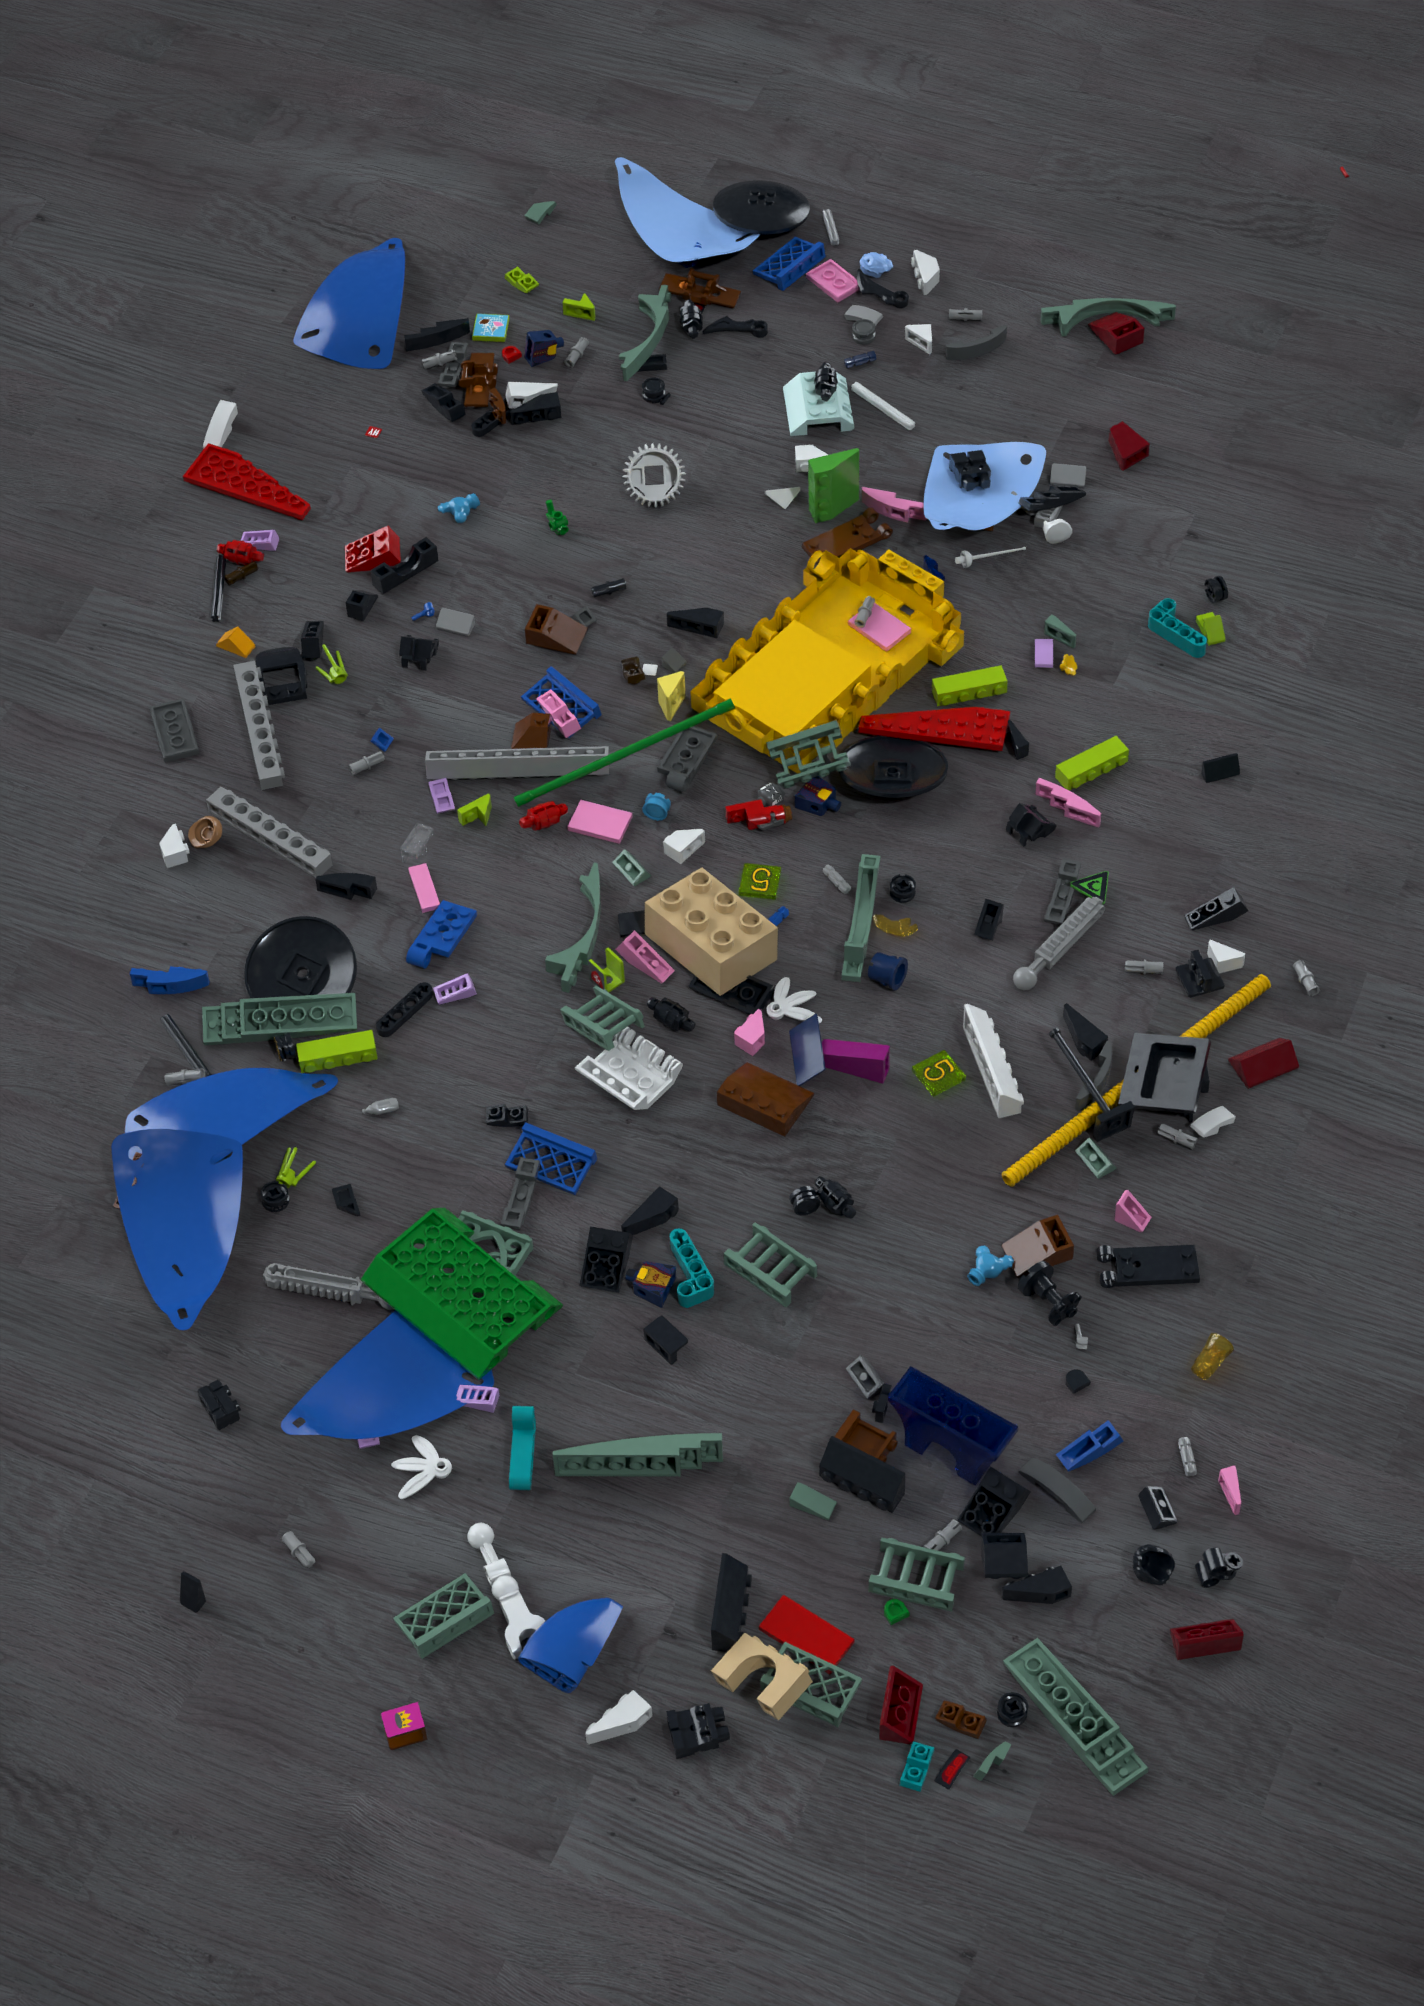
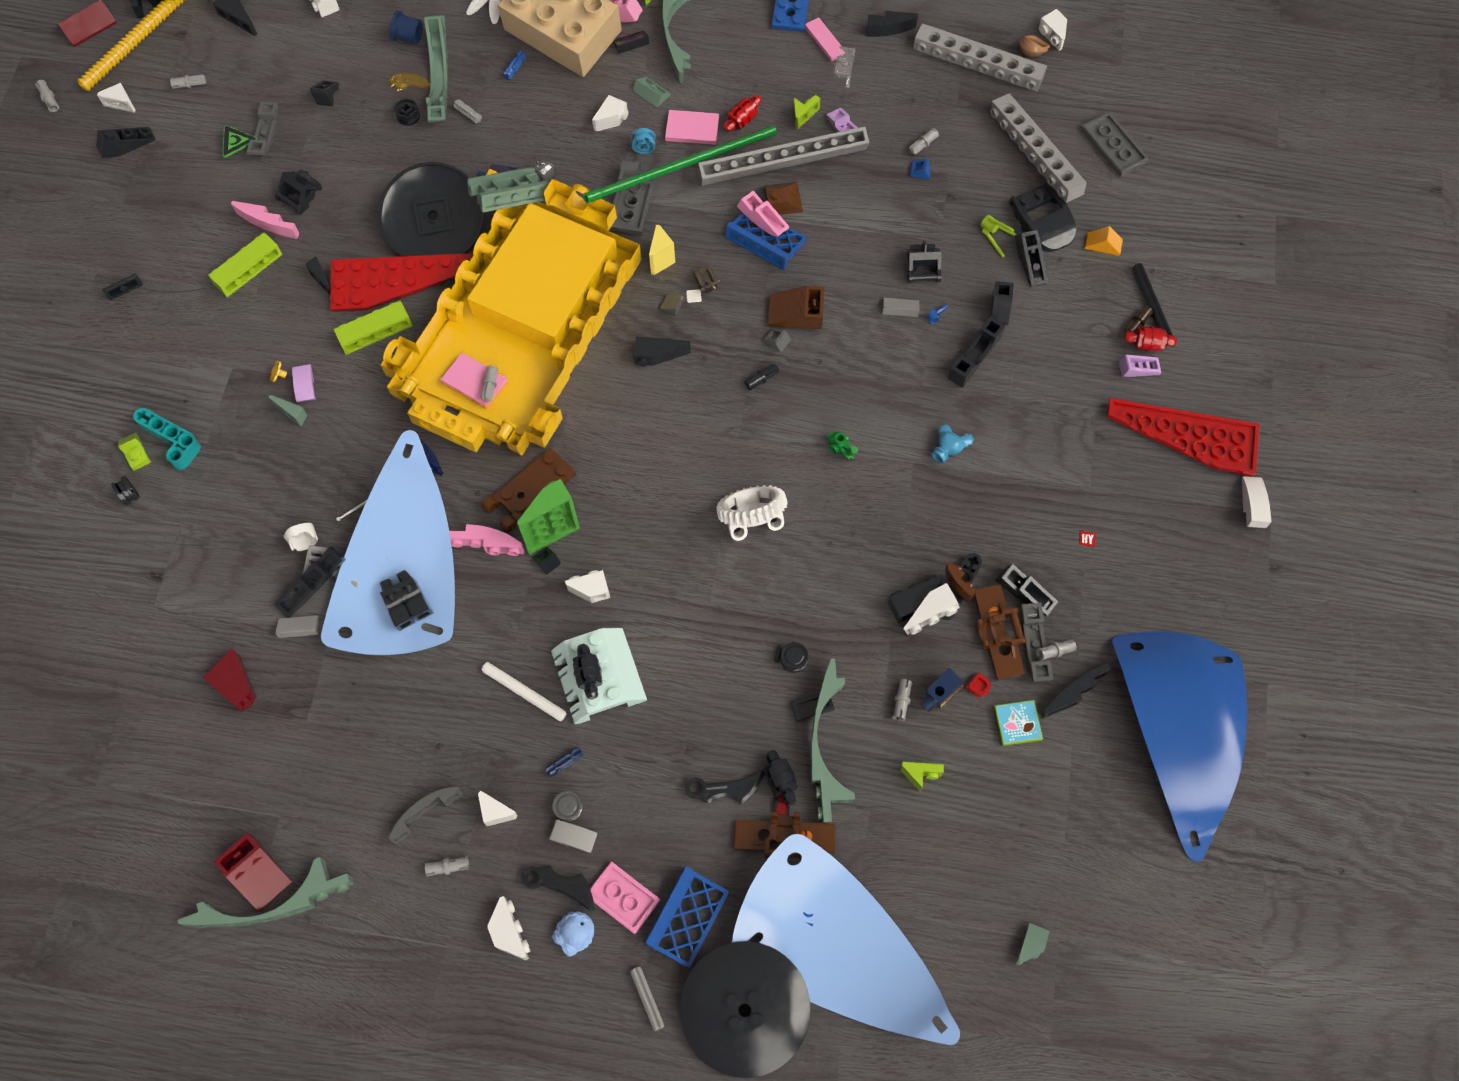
camera: 165 degrees right, 15 degrees up
red slope [345,526,401,572] -> none
lime slope [505,266,539,293] -> none
red plate [725,799,792,830] -> none
clear neon green tile [739,863,781,900] -> none
white slope [765,487,800,509] -> none
light grey gear [1013,897,1105,991] -> none
black bracket [1176,950,1225,998] -> none

